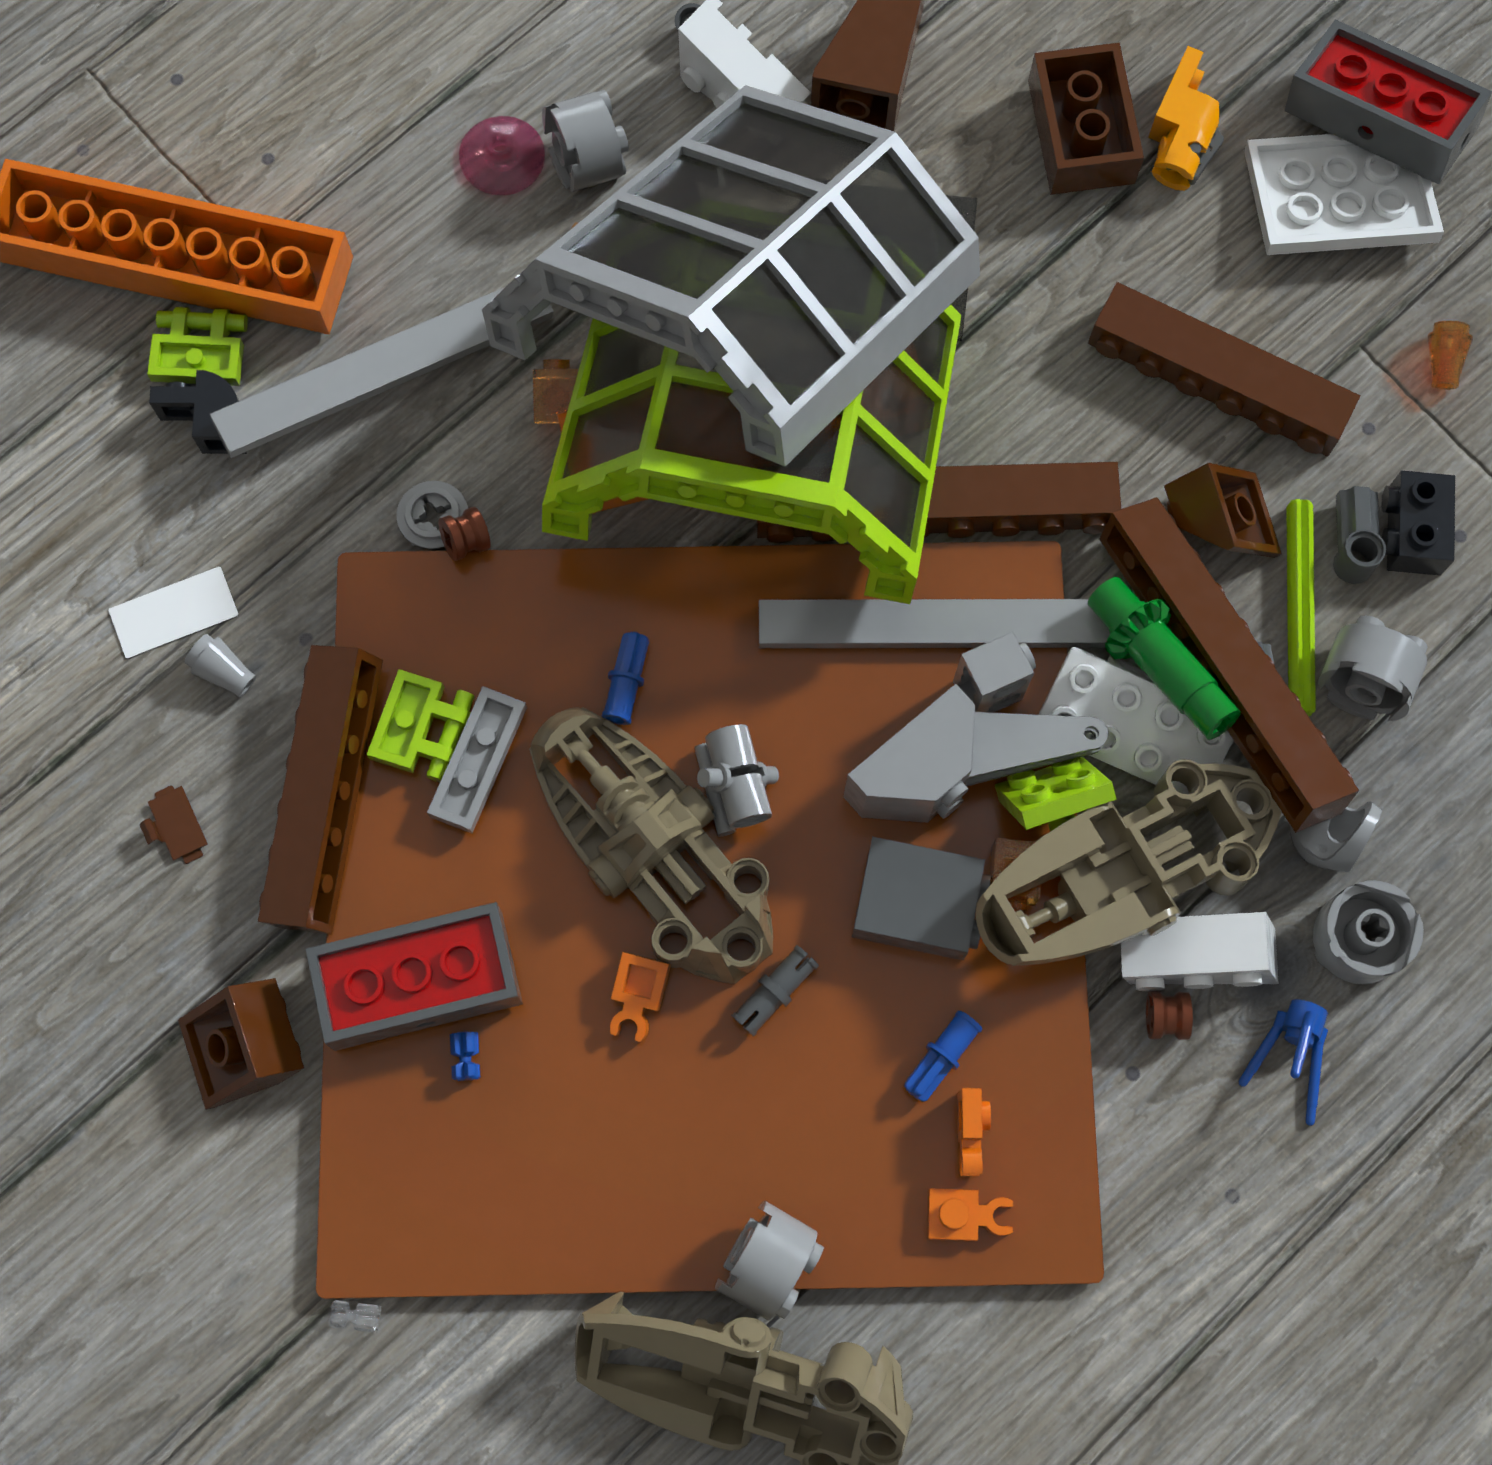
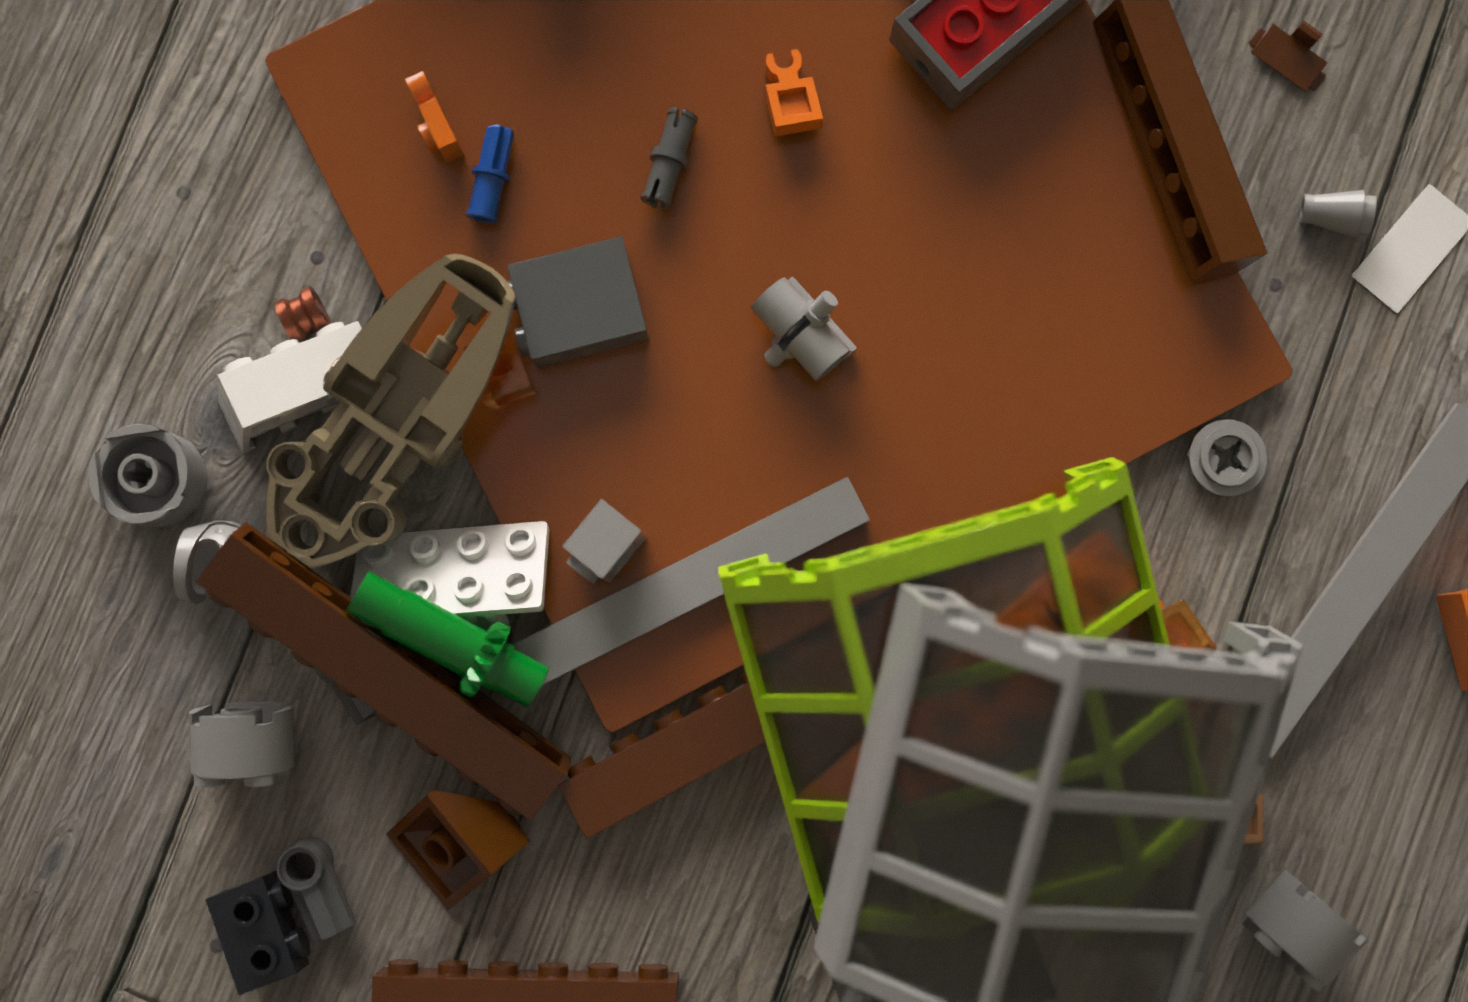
camera: 155 degrees right, 10 degrees up
lime plate [366,669,475,782] -> none
light grey plate [427,686,527,833] -> none
copper wheel [438,507,491,561] -> none
clear pink dish [459,116,545,195] -> none
dark tan piece [529,707,773,984] -> none
blue axle [601,631,649,725] -> none
light grey slope [843,684,1108,823] -> none
orange plate [927,1188,1013,1241] -> none
lime plate [995,756,1117,832] -> none
blue plant [1238,999,1328,1126] -> none
lime axle [1286,499,1316,717] -> none

